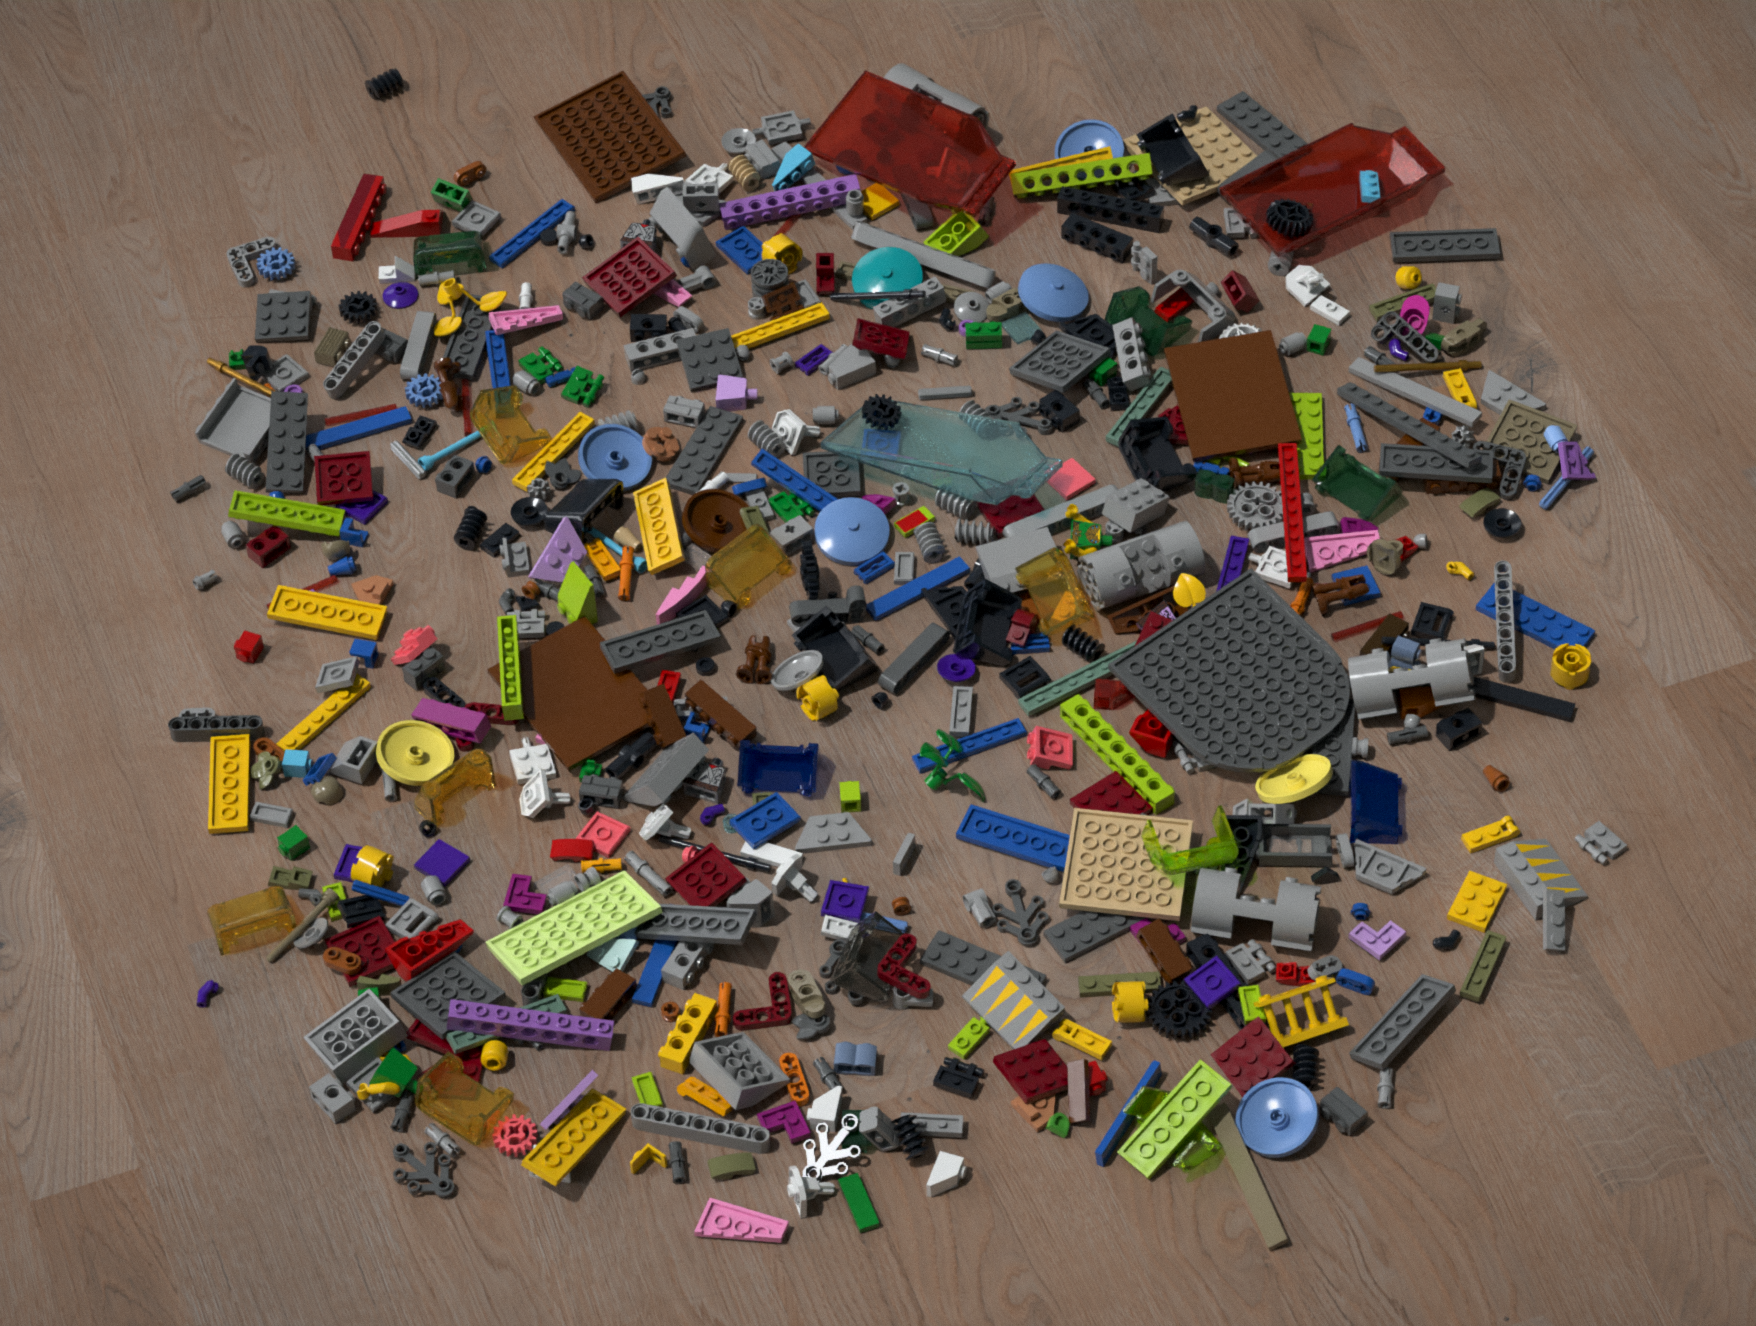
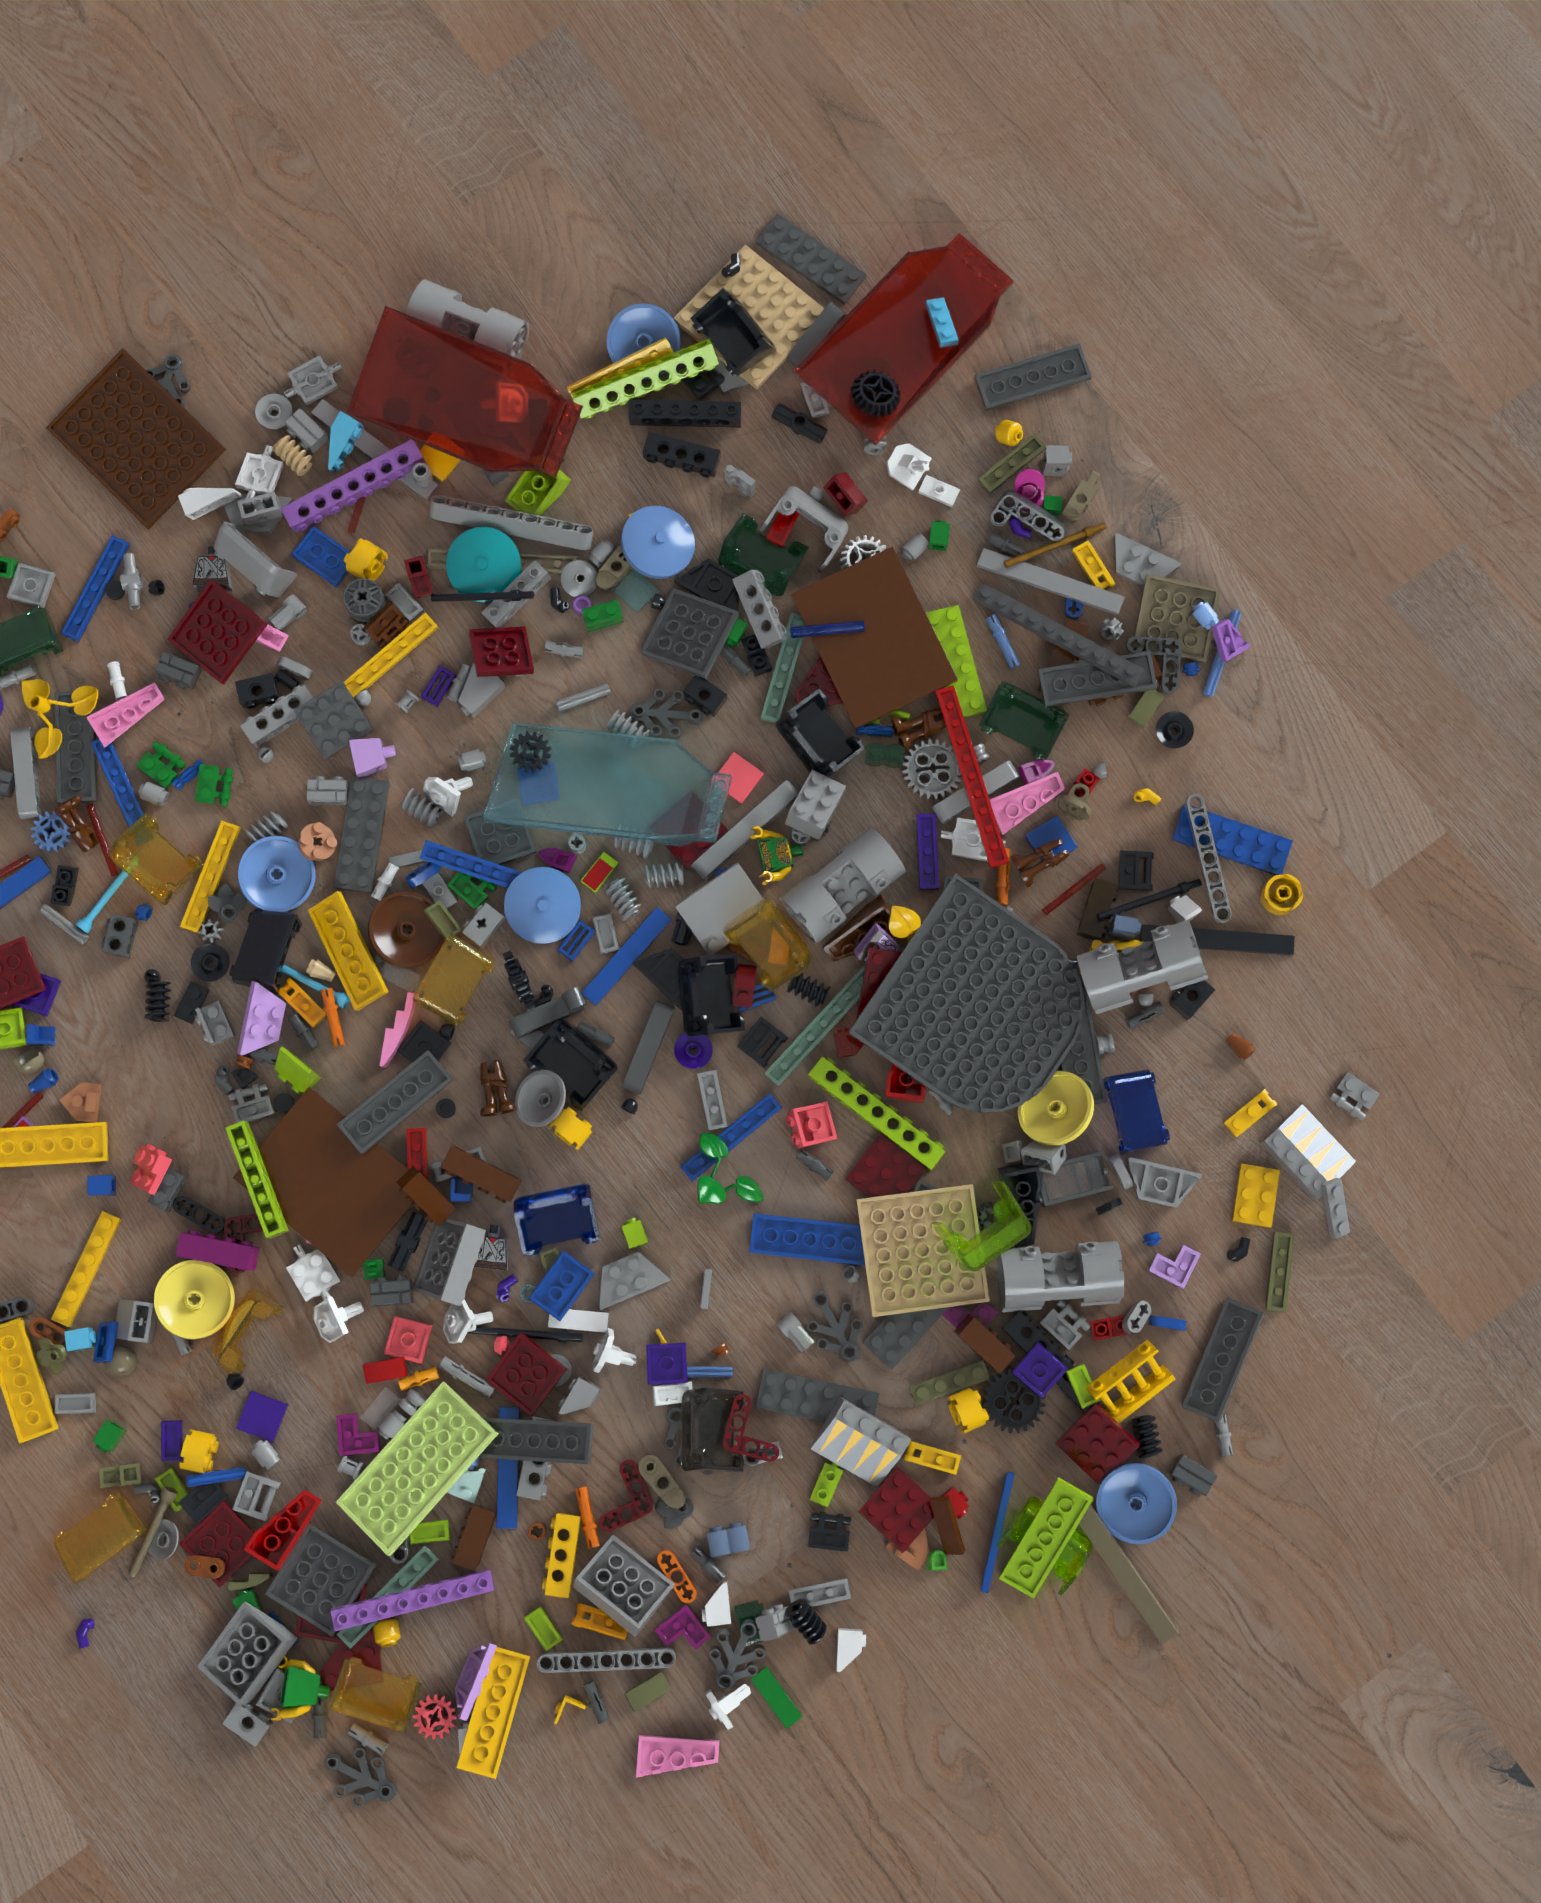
camera: 20 degrees left, 30 degrees up
light grey plate [315,656,360,693] -> none
black hinge [578,798,595,815] -> none
none -> clear blue axle [790,621,865,638]

